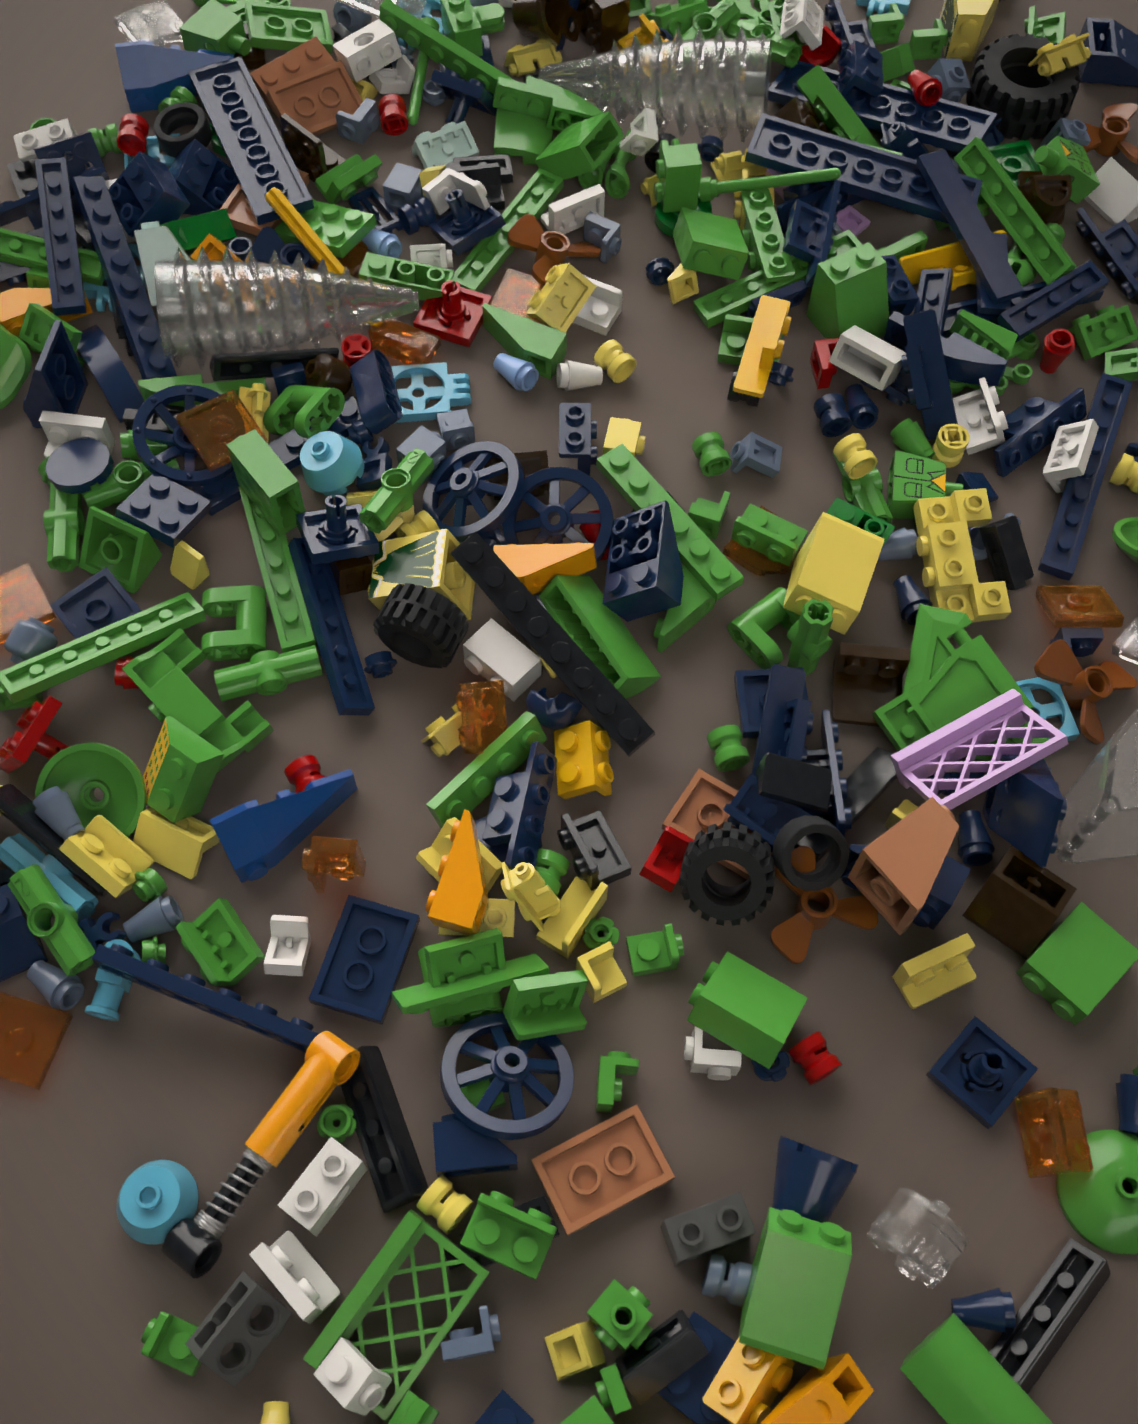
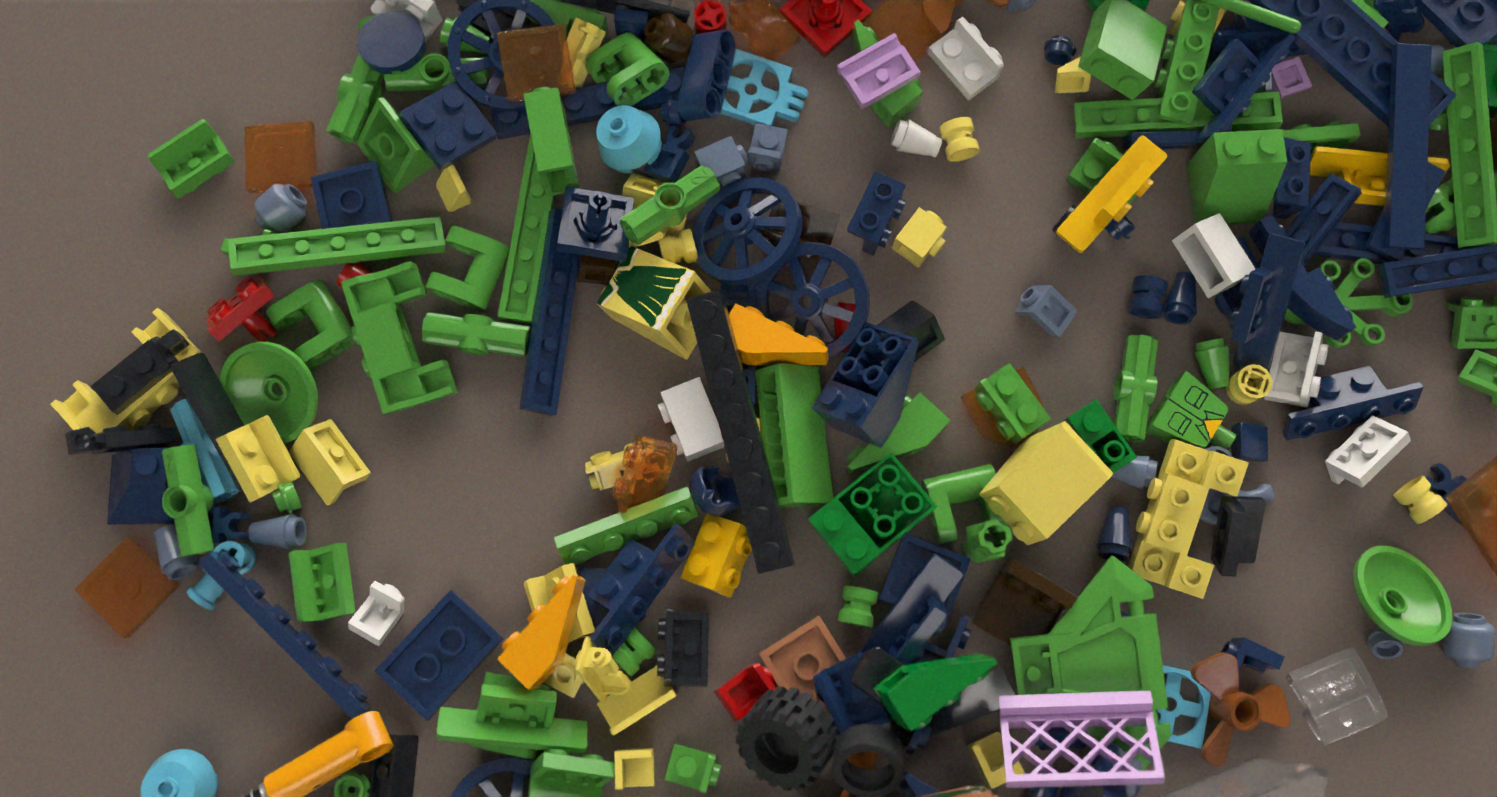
camera: 25 degrees right, 15 degrees up
sand blue cone [33,786,85,841] -> none
bright green plate [141,936,166,964] -> none
bright green slope [143,716,225,823] -> none
blue wedge [210,769,358,883] -> none
red wheel [284,755,326,793] -> none
clear orange bracket [302,836,366,893] -> none
dark blue plate [364,651,397,678] -> none
black tyre [373,583,469,668] -> none
light blue cone [493,353,539,391] -> none
light yellow bracket [526,263,596,333] -> none
bright green plate [583,917,619,950] -> none
bright green plate [596,443,744,601] -> none
bright green panel [688,491,731,540] -> none
bright green wheel [692,432,732,477] -> none
red bracket [810,338,839,389] -> none
light yellow wheel [833,433,878,479] -> none
bright green slope [949,310,1018,359] -> none
clear orange tile [1035,585,1125,628] -> none
dark blue plate [1038,373,1133,581] -> none
red cone [1040,329,1075,374] -> none
none -> bright green connector [266,280,356,370]
none -> green slope [808,452,937,579]
none -> lavender plate [837,33,920,110]
none -> green slope [873,653,998,731]

